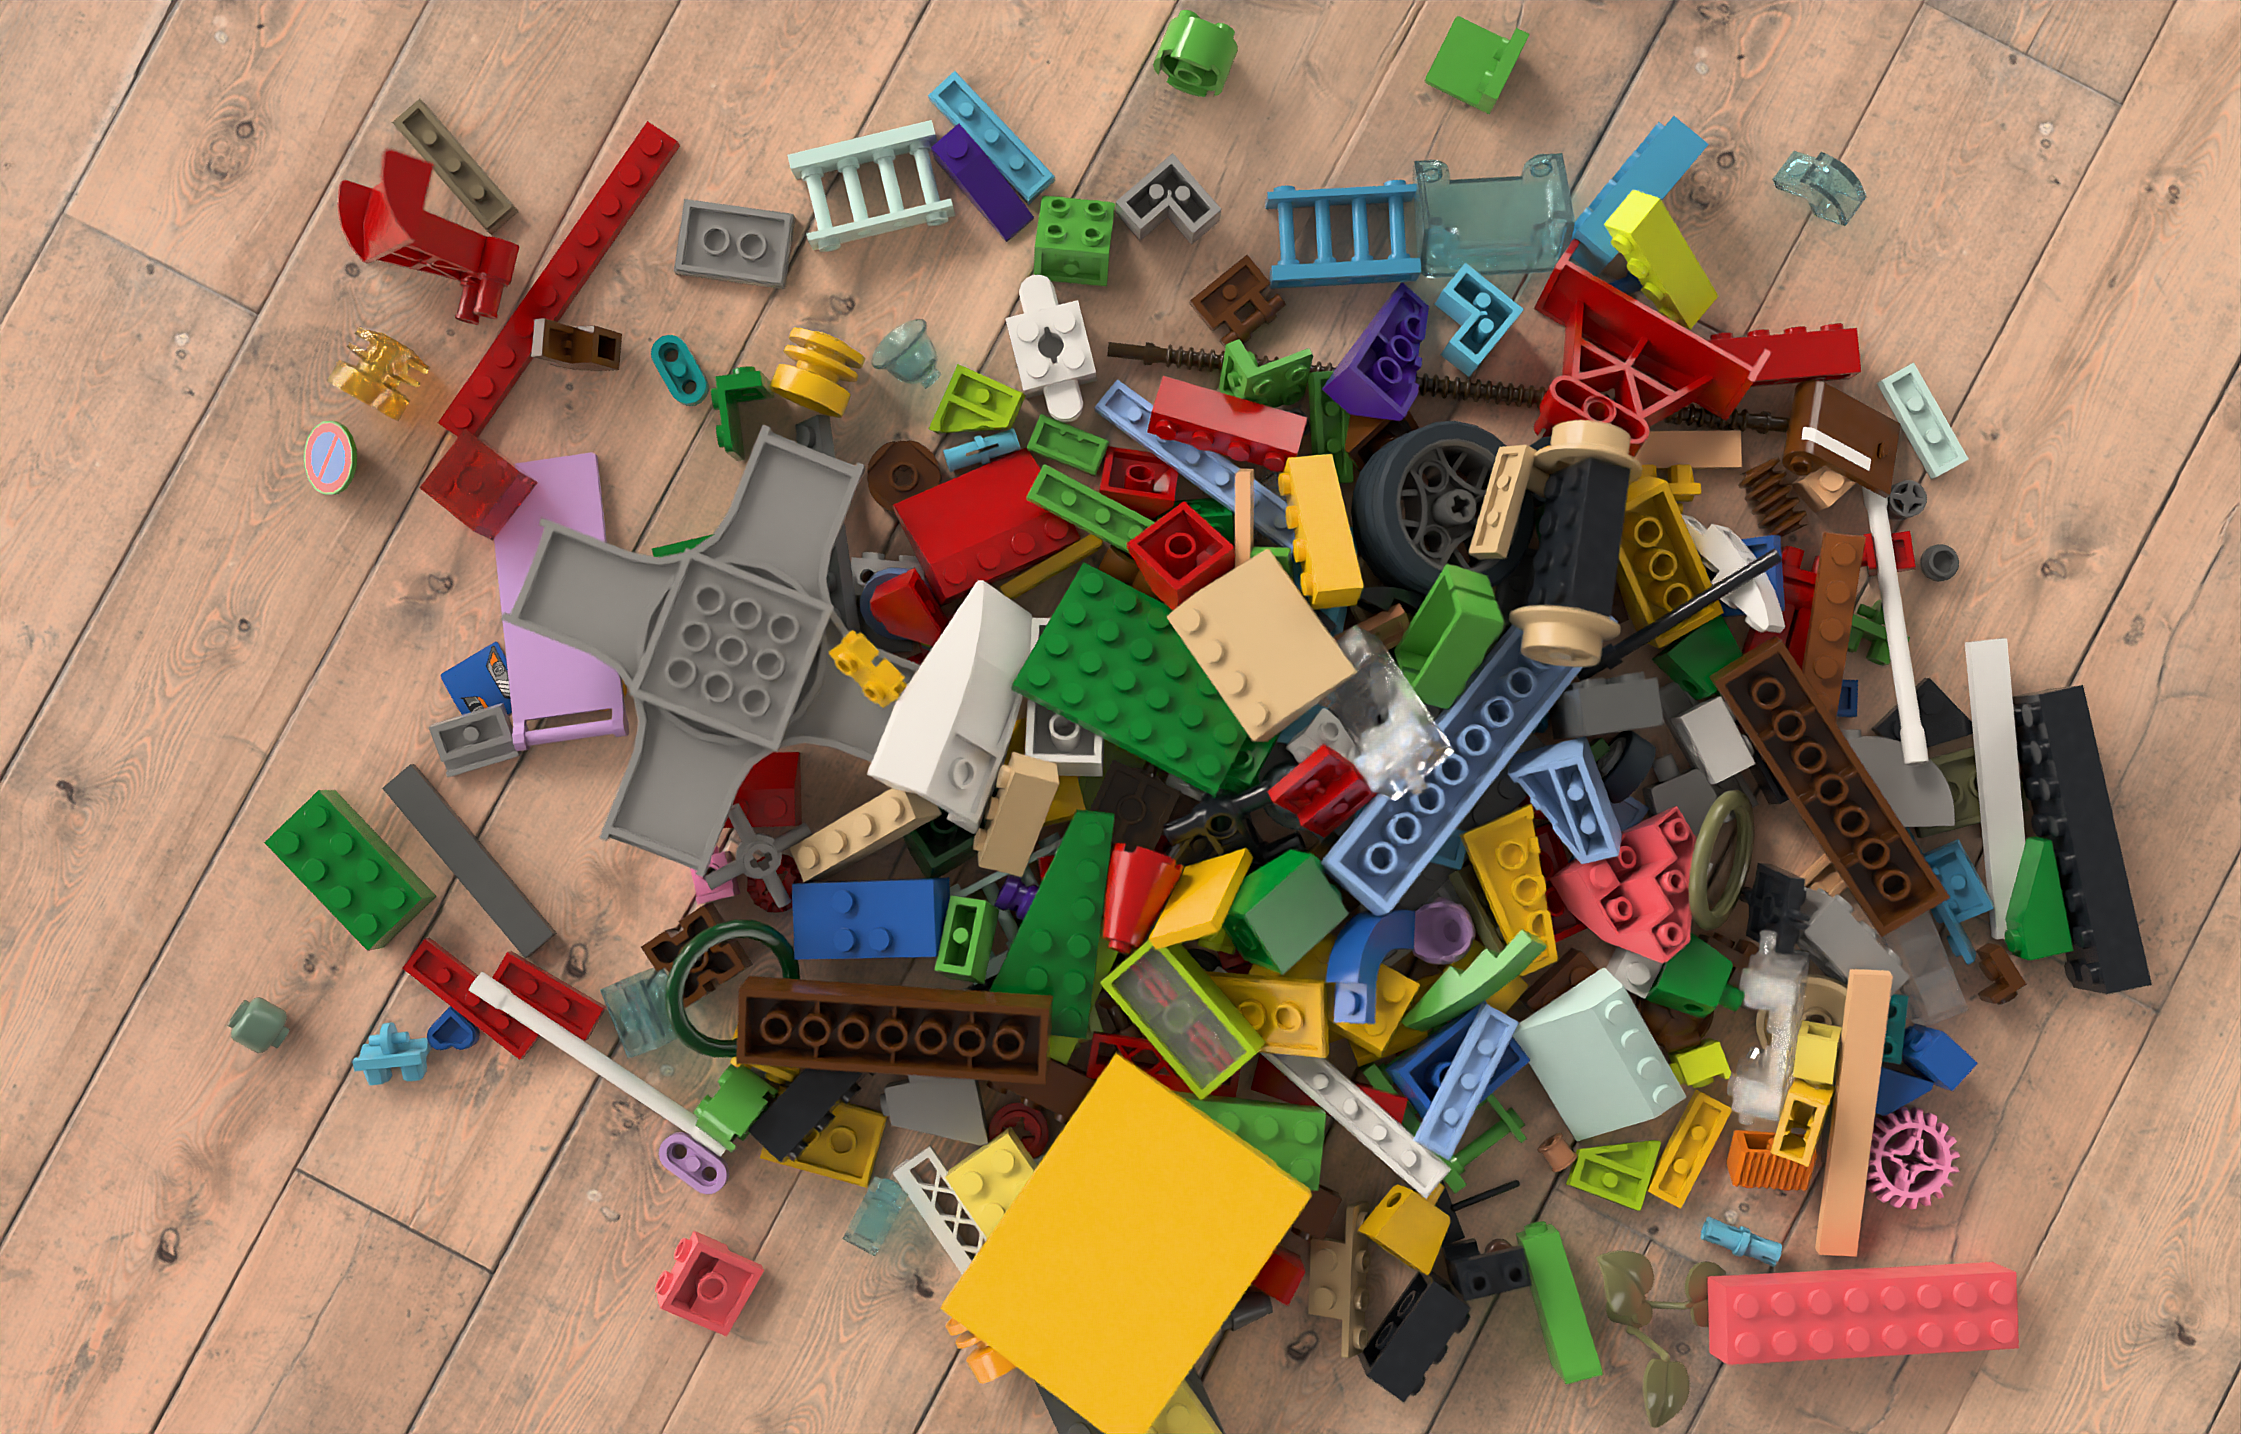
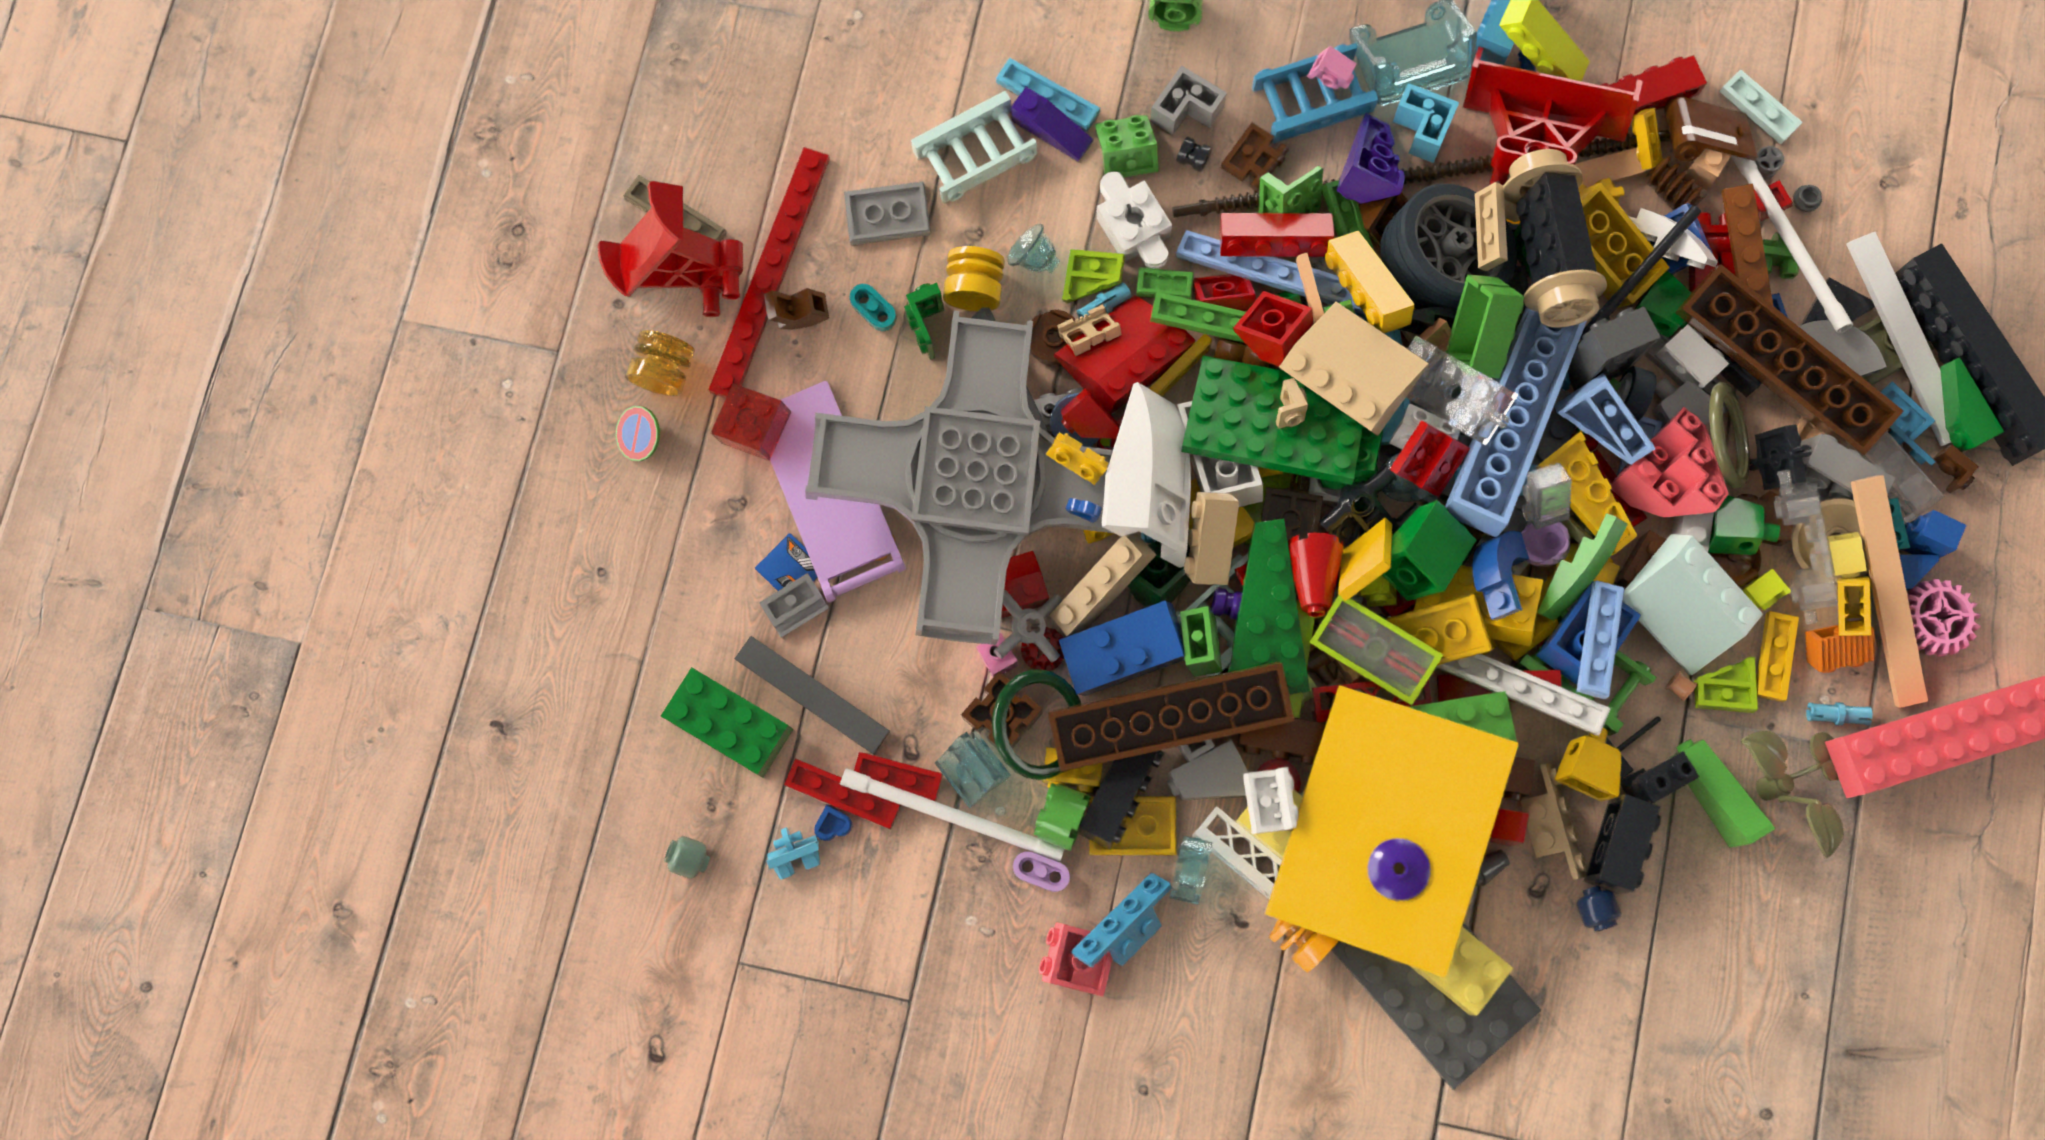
camera: 10 degrees left, 10 degrees down
none -> tan piece [1057,305,1121,356]
none -> blue tile [1066,498,1102,523]
none -> dark azure bracket [1072,873,1172,967]
none -> black wheel [1176,136,1212,172]
none -> white bracket [1243,768,1298,834]
none -> tan bracket [1276,378,1308,428]
none -> bright pink brick [1307,46,1357,90]
none -> dark purple dish [1368,838,1430,900]
none -> clear brick [1522,463,1572,529]
none -> dark blue head [1576,886,1621,932]
none -> yellow plate [1632,108,1663,170]

